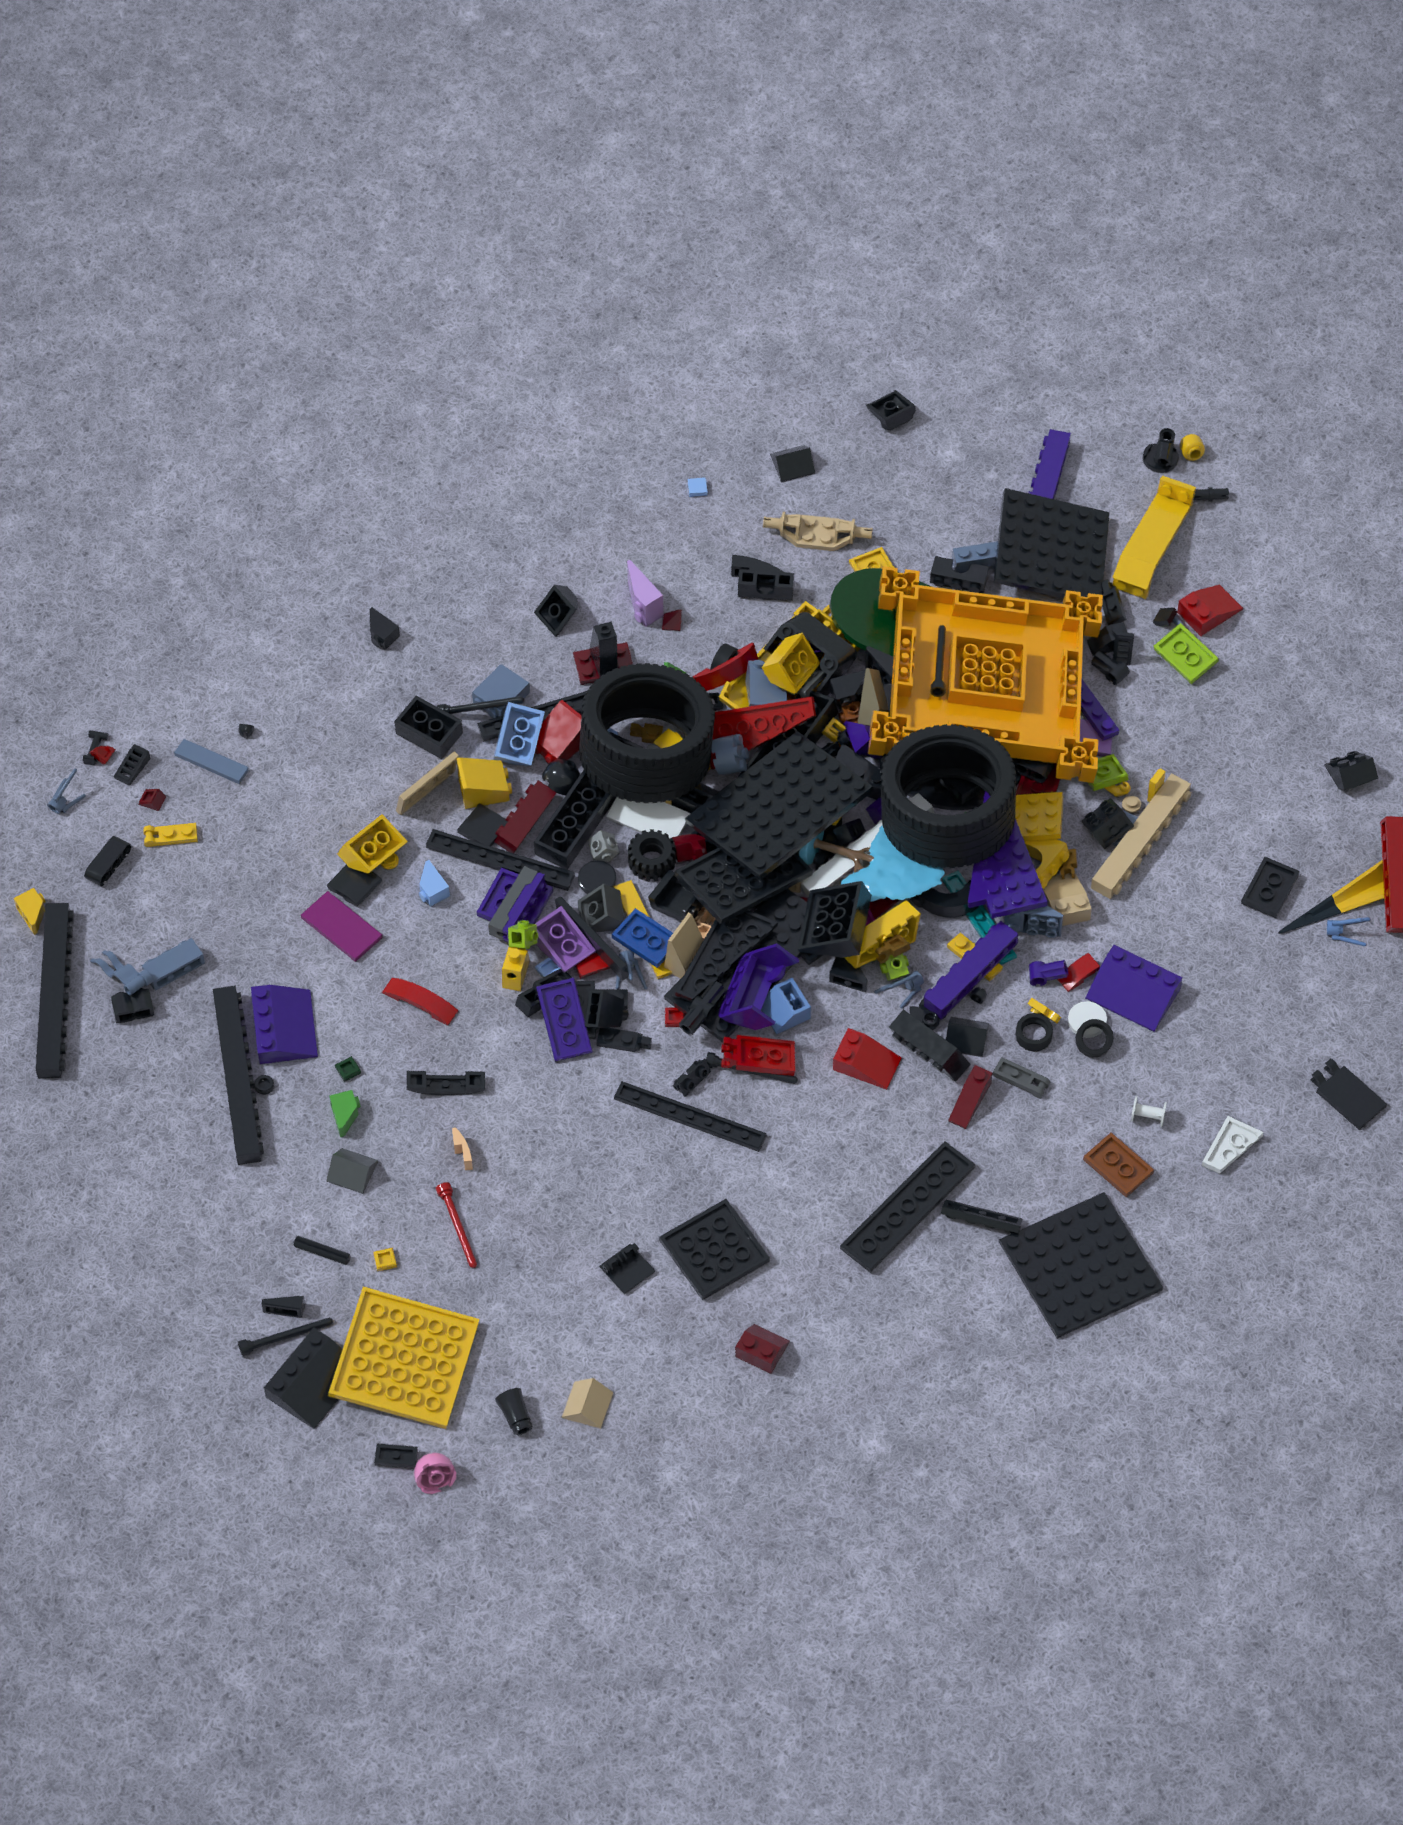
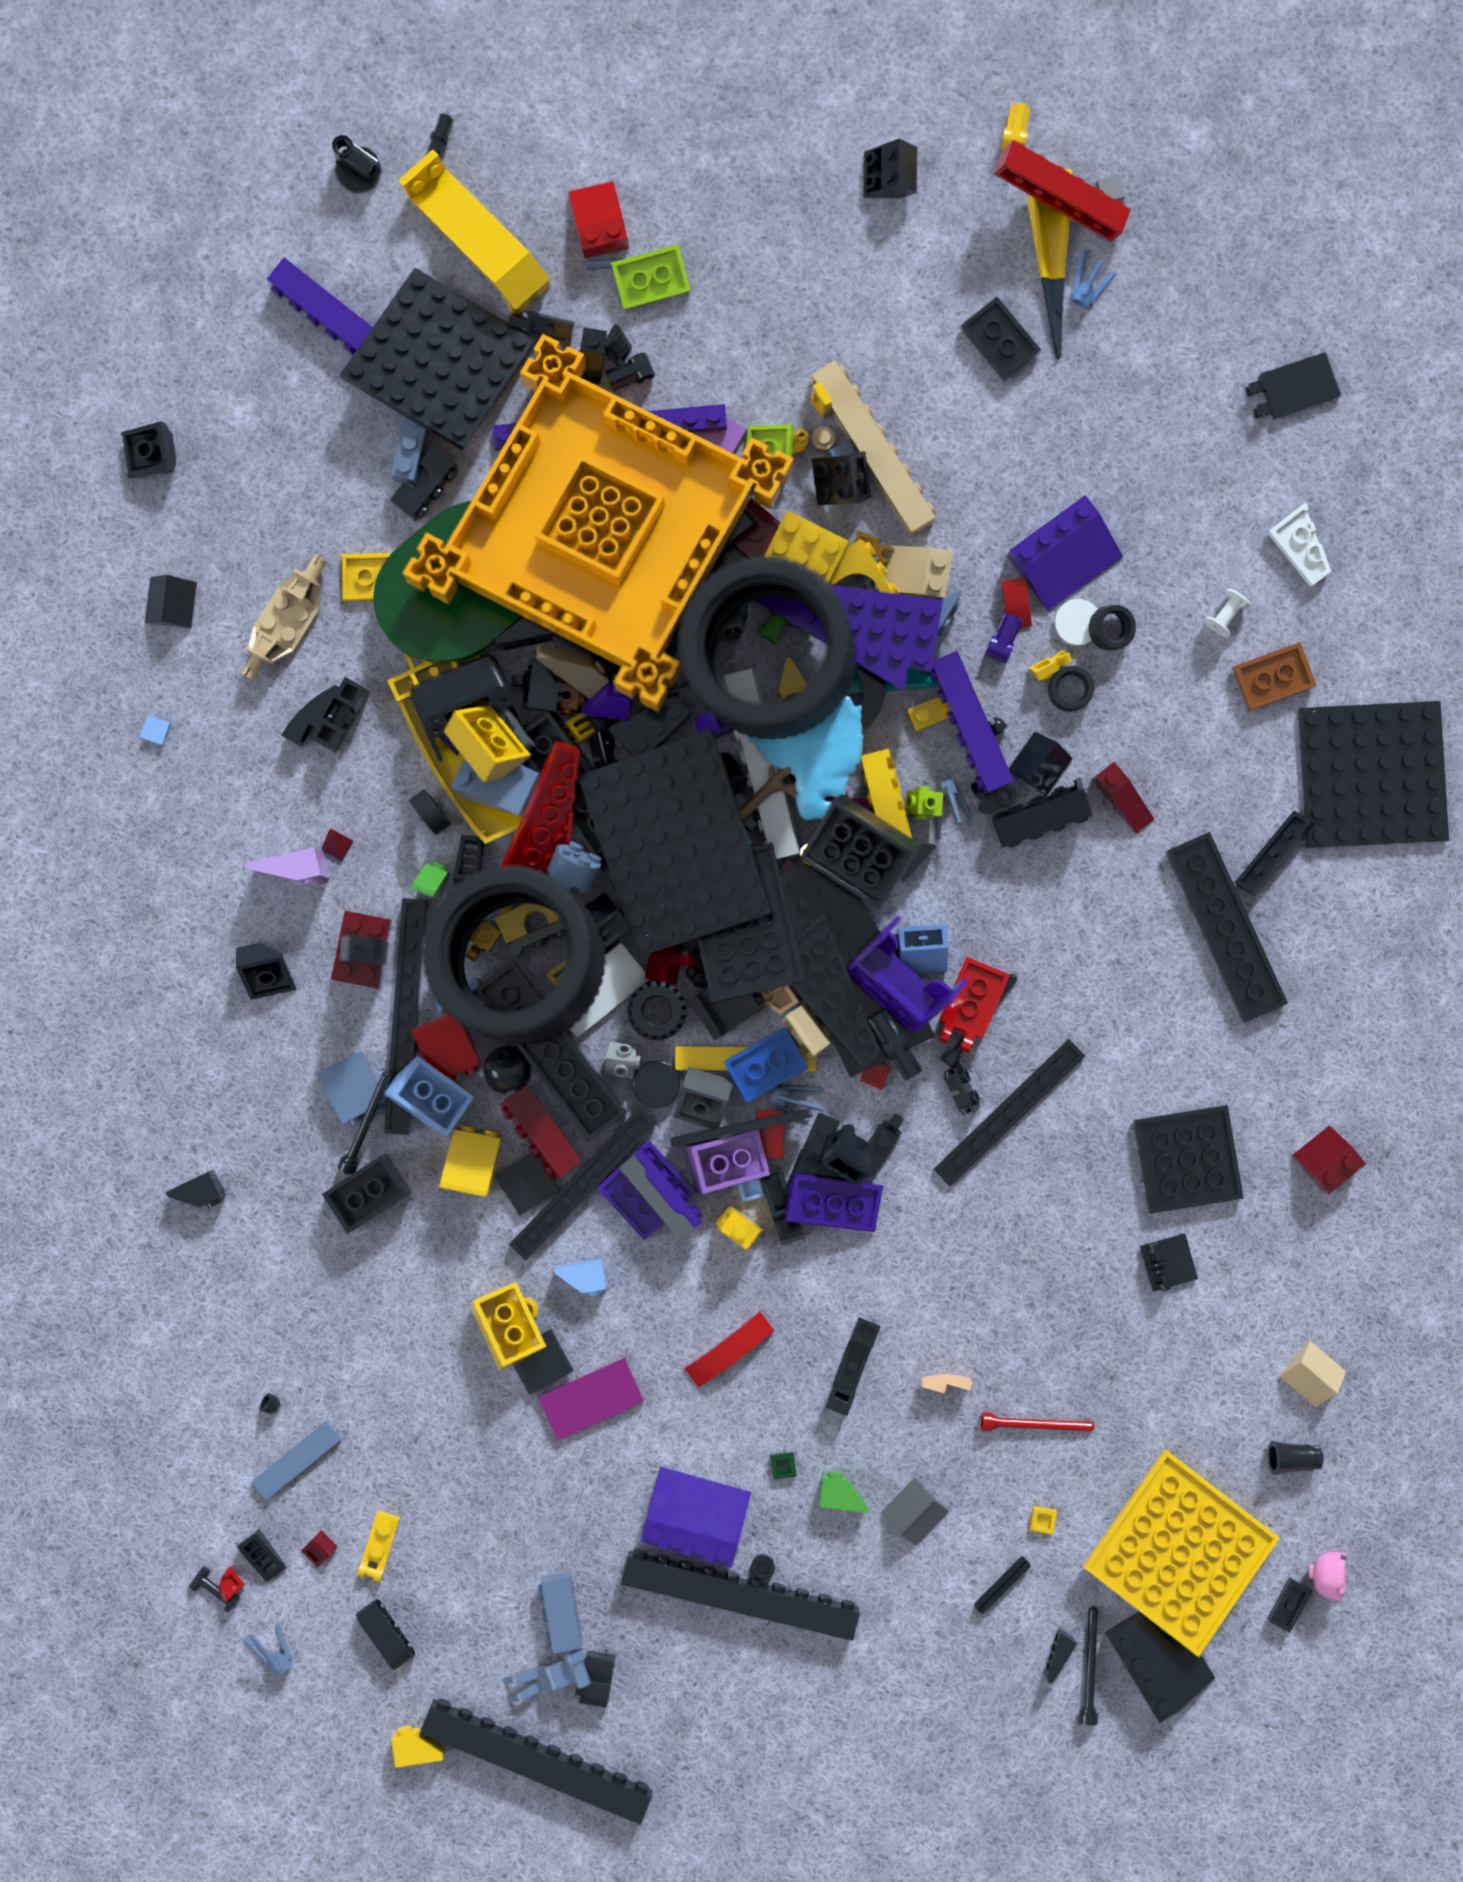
camera: 65 degrees left, 30 degrees up
tan tile [396,751,459,815] -> none
lime brick [508,920,538,949] -> none
red slope [692,642,759,691] -> none
red slope [833,1028,902,1090] -> none
pearl gold plate [875,934,910,964] -> none
black piece [930,625,946,697] -> none
dark grey plate [992,1057,1050,1099] -> none
black tile [1153,607,1177,626] -> none
yellow head [1179,434,1205,461] -> none

